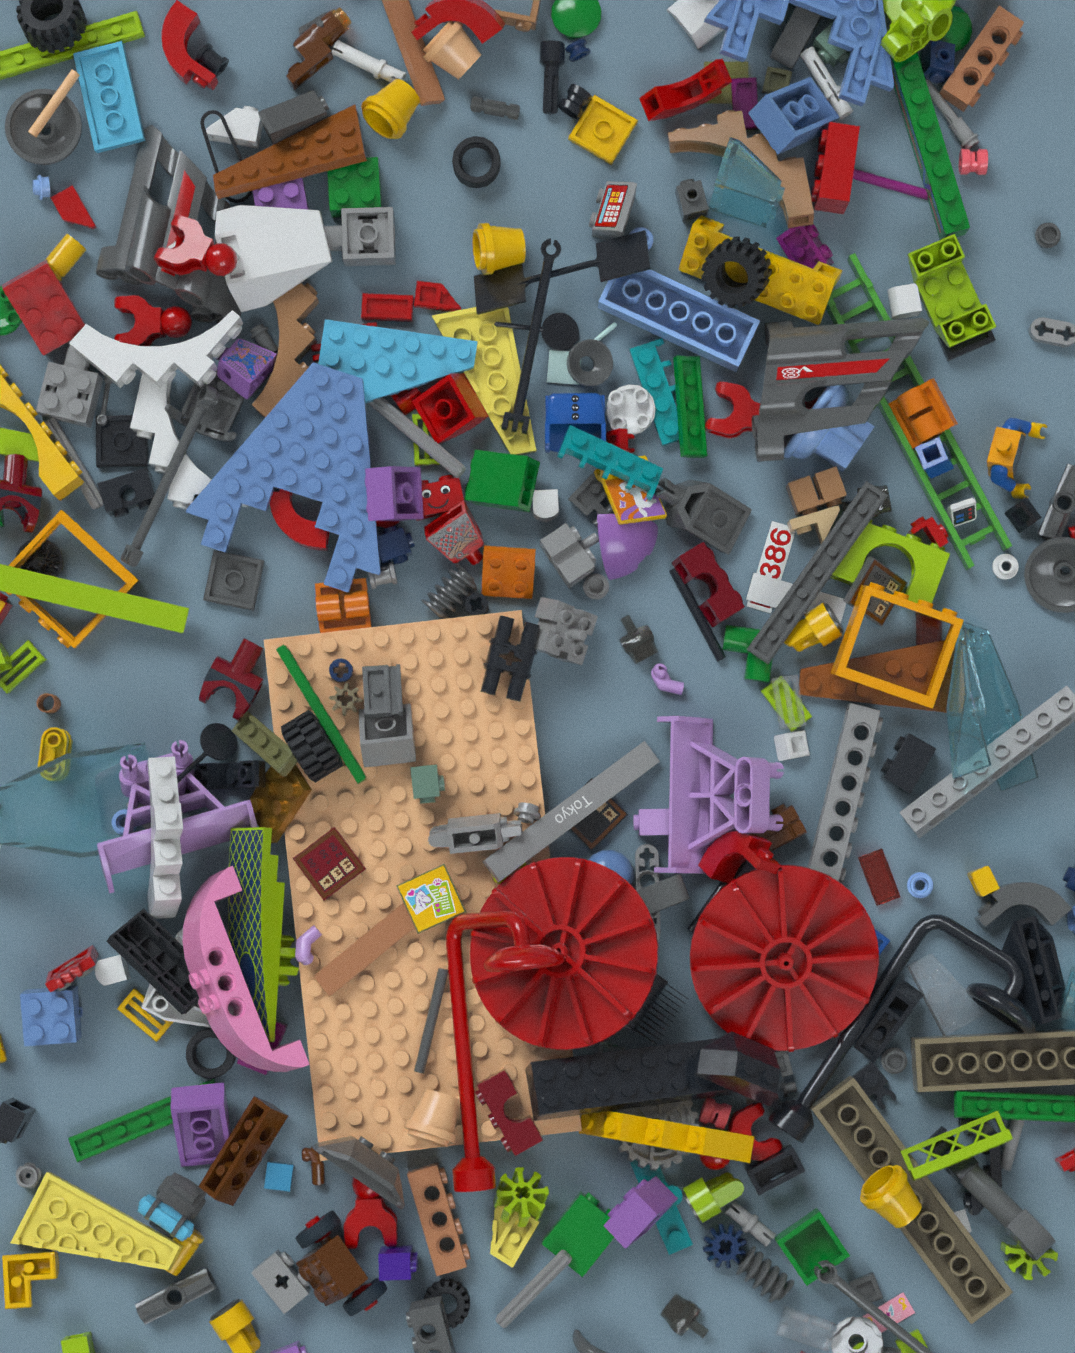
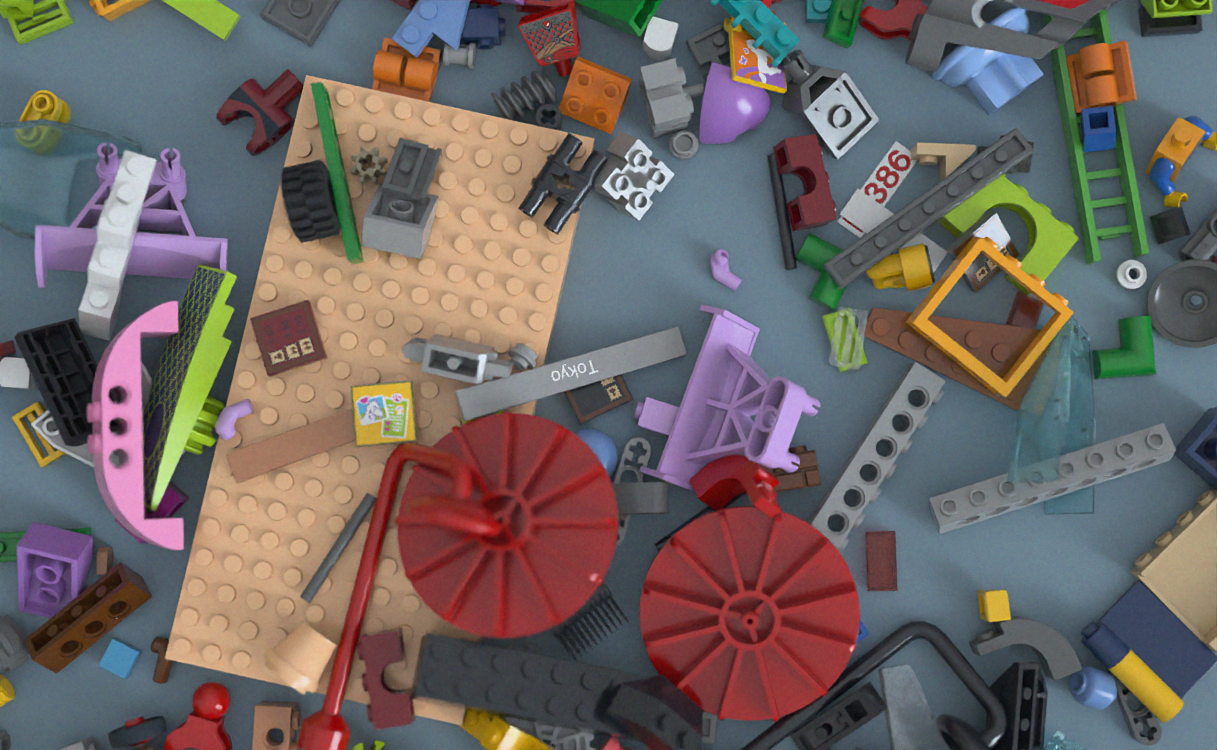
camera: 15 degrees right, 0 degrees up
nougat piece [36,693,61,714] -> none
black piece [177,723,237,784] -> none
black tyre [186,1028,236,1078] -> none
black slope [194,760,266,790] -> none
olive tile [232,711,298,777] -> none
pearl gold plate [249,765,312,843] -> none
dark grey wedge [312,1136,405,1210] -> none
dark blue bush [329,658,353,683] -> none
sand green brick [410,765,445,804] -> none
clear smoke piece [619,615,659,664] -> none
white slope [774,730,810,761] -> none
medium nougat piece [786,466,847,516] -> none
black brick [880,733,937,794] -> none
red bracket [907,516,949,548] -> none
light blue plate [907,872,933,898] -> none
slope [946,498,977,527] -> none
none -> medium nougat piece [96,547,113,575]
none -> green brick [1092,316,1156,380]

